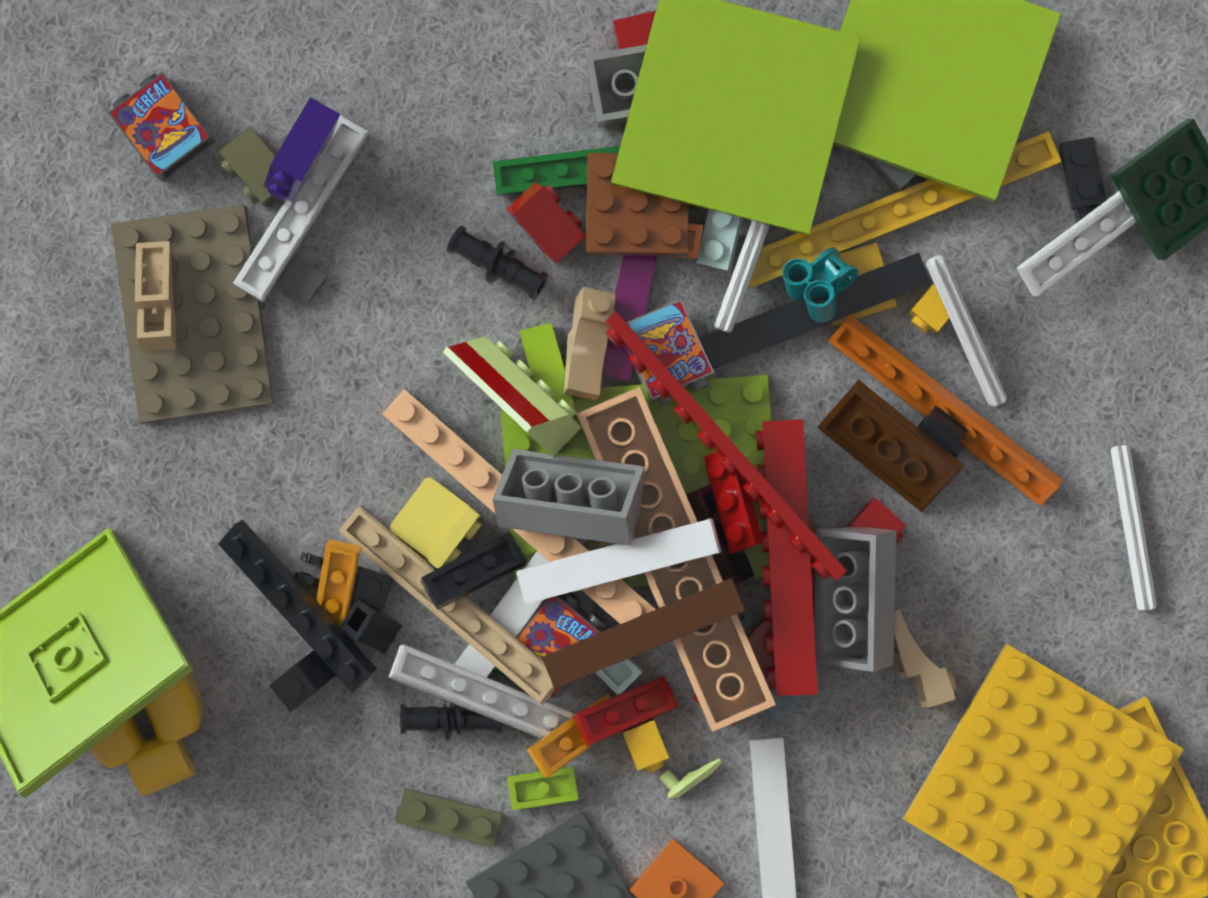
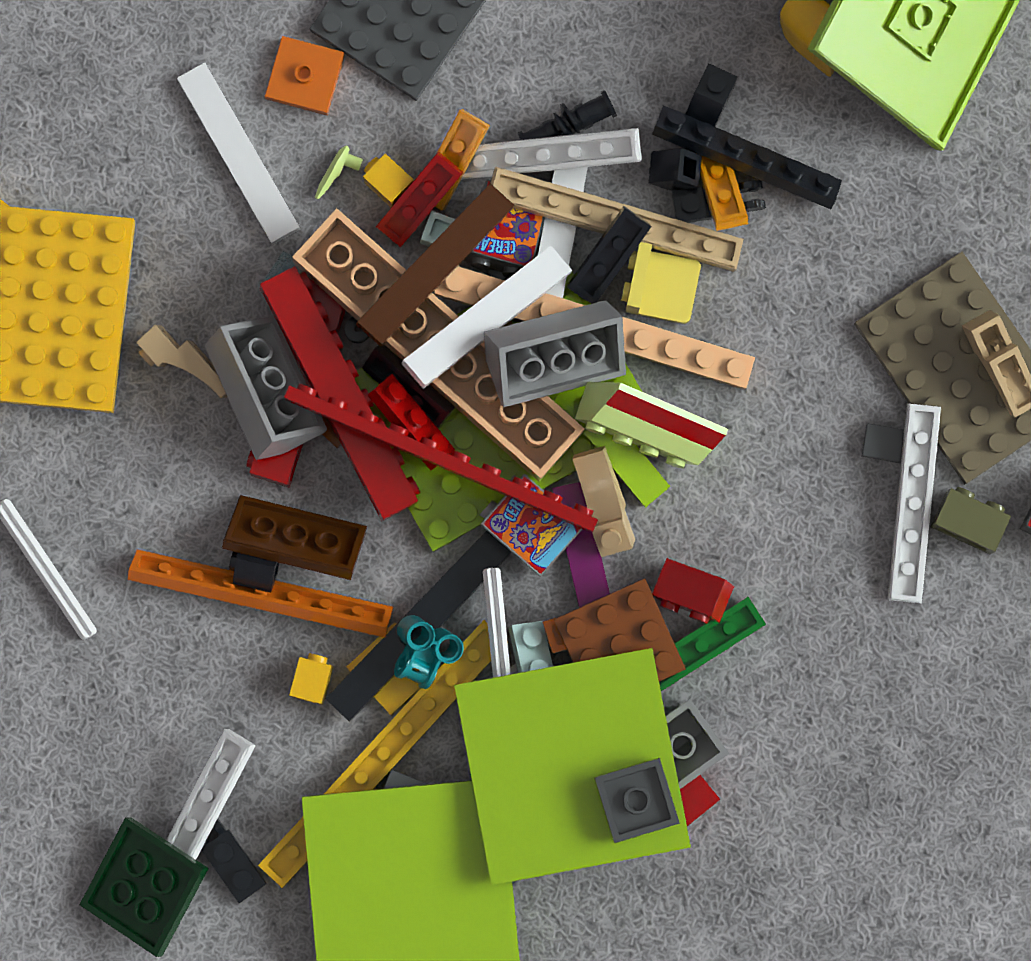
camera: 155 degrees right, 5 degrees down
dark purple brick [263,97,341,203] -> none
olive plate [396,788,503,847] -> none
black piece [447,225,548,300] -> none
lime plate [507,765,579,811] -> none
white axle [926,255,1007,407] -> none
none -> dark grey plate [594,758,680,843]

